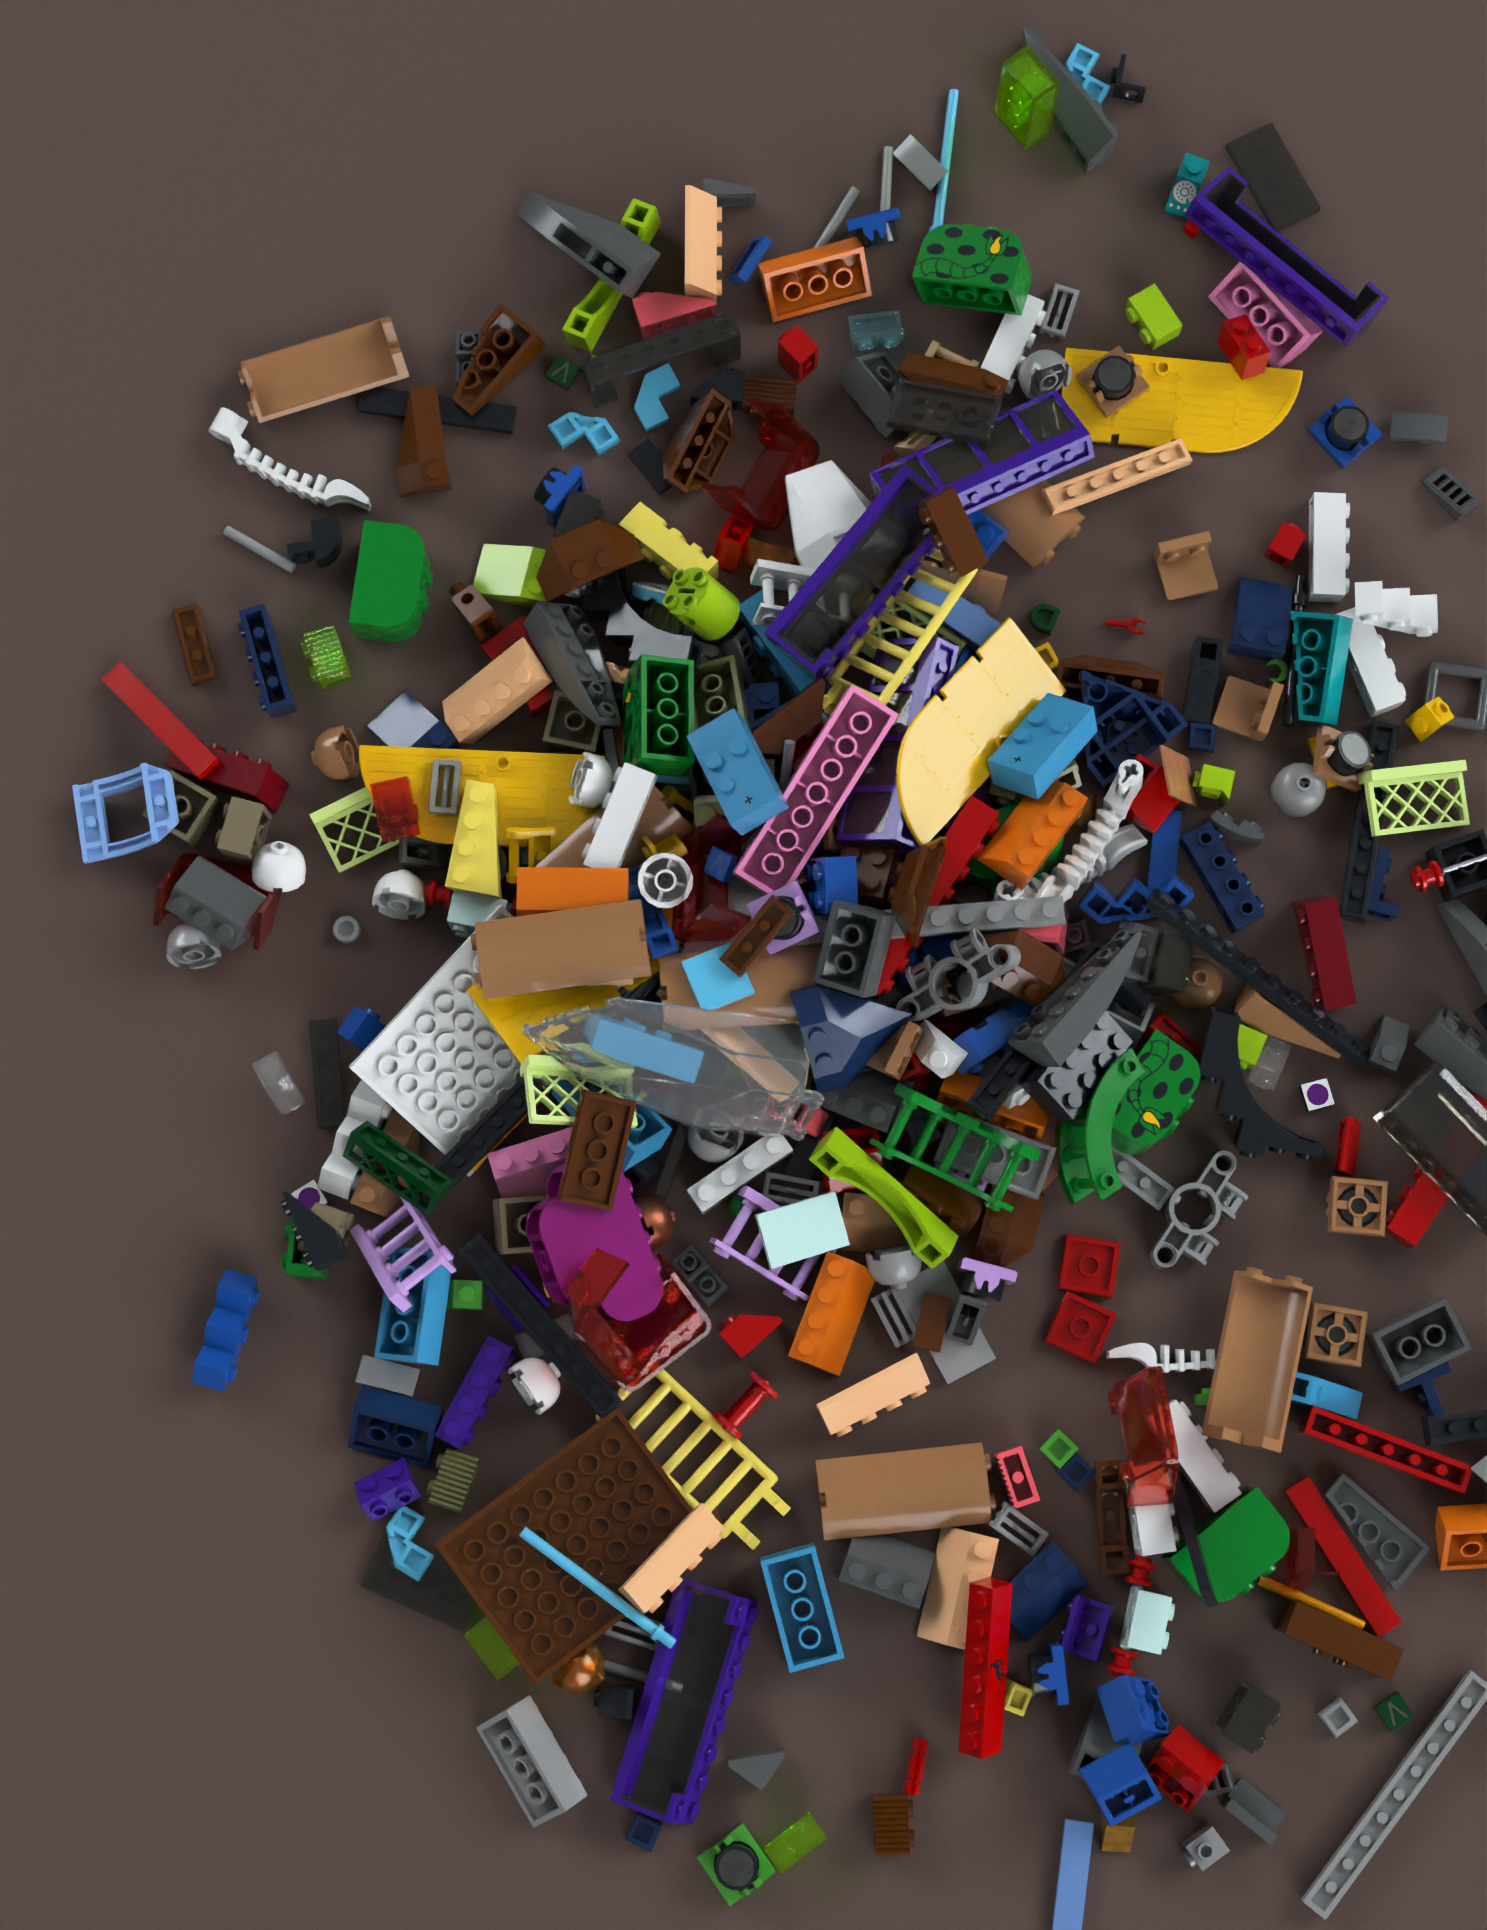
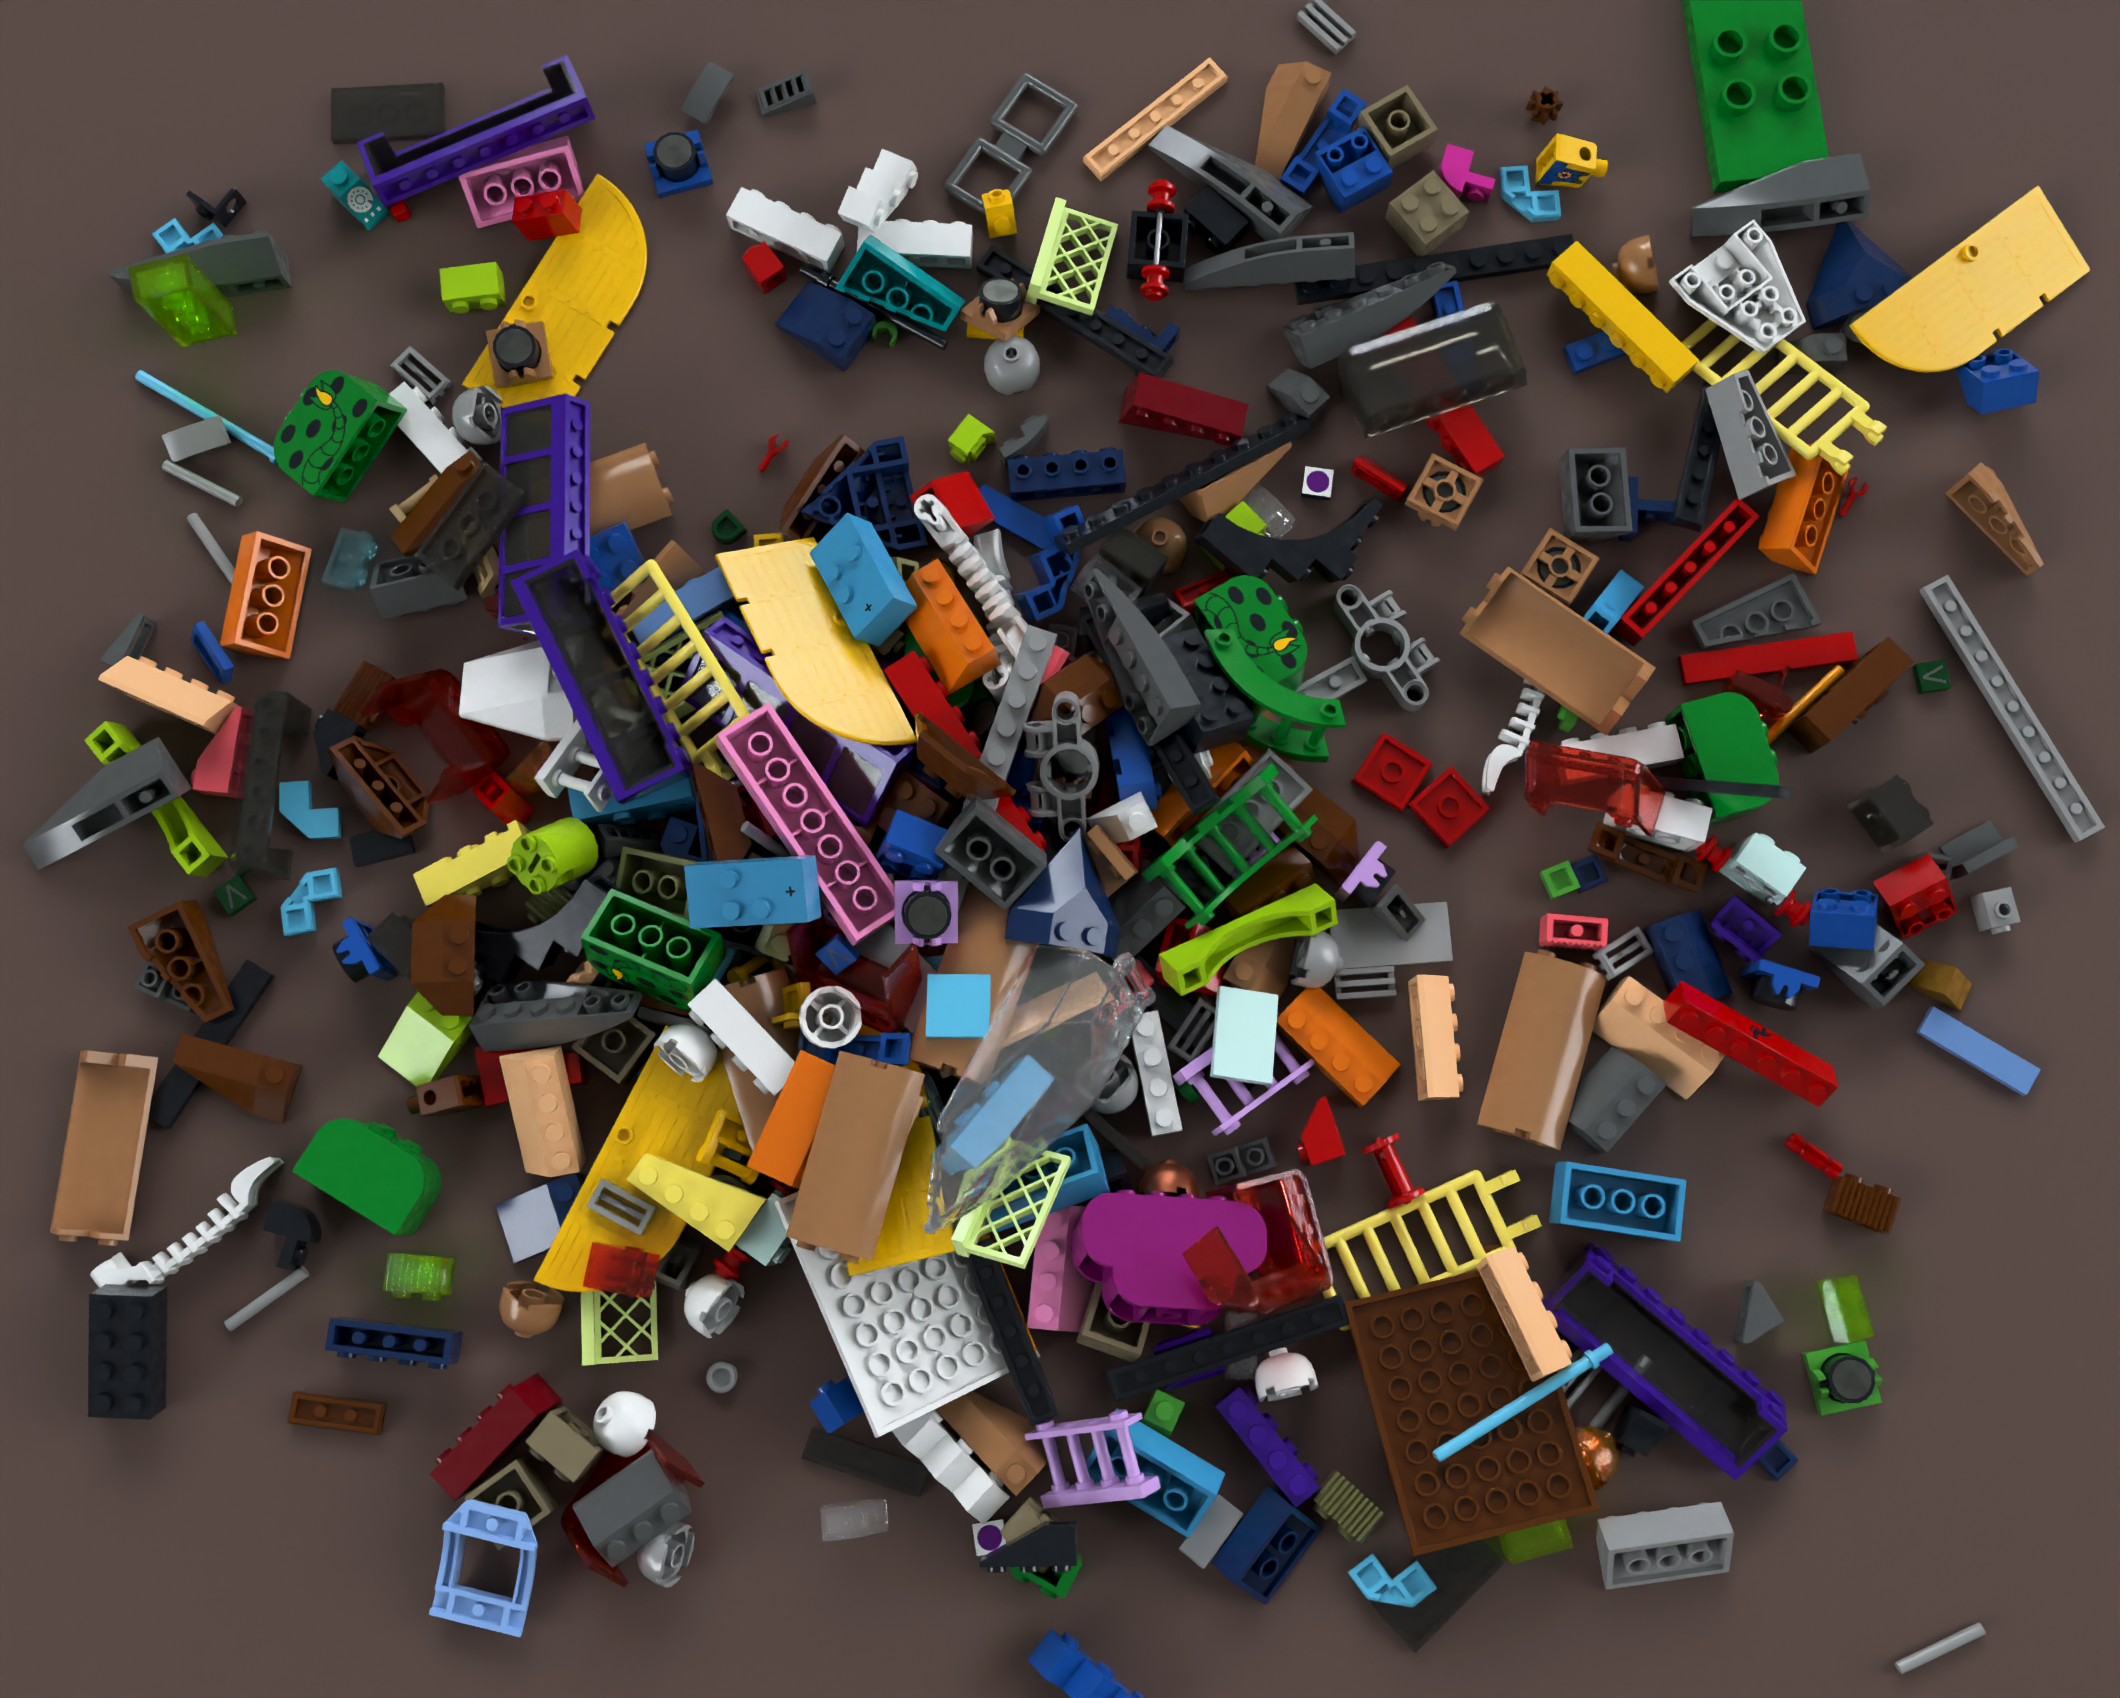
camera: 65 degrees left, 0 degrees up
red tile [101,661,220,780] -> none
dark green fence [342,1121,454,1217] -> none
dark purple bracket [354,1457,421,1521] -> none
reddish brown tile [556,1089,637,1212] -> none
medium azure tile [632,581,669,604] -> none
reddish brown tile [719,894,795,978] -> none
red brick [777,325,819,384] -> none
blue piece [846,207,903,250] -> none
reddish brown tile [912,1292,952,1353] -> none
reddish brown brick [918,487,989,577] -> none
light yellow slope [1004,1678,1032,1717] -> none
light nougat tile [1040,438,1193,516] -> none
blue slope [1079,1742,1162,1827] -> none
medium nougat bracket [1153,531,1218,602] -> none
nougat window [1159,745,1198,807] -> none
black slope [1182,636,1224,724] -> none
dark blue tile [1186,722,1217,753] -> none
medium nougat bracket [1212,676,1284,742] -> none
light grey tile [1317,1697,1358,1738] -> none
none -> black brick [88,1284,167,1420]

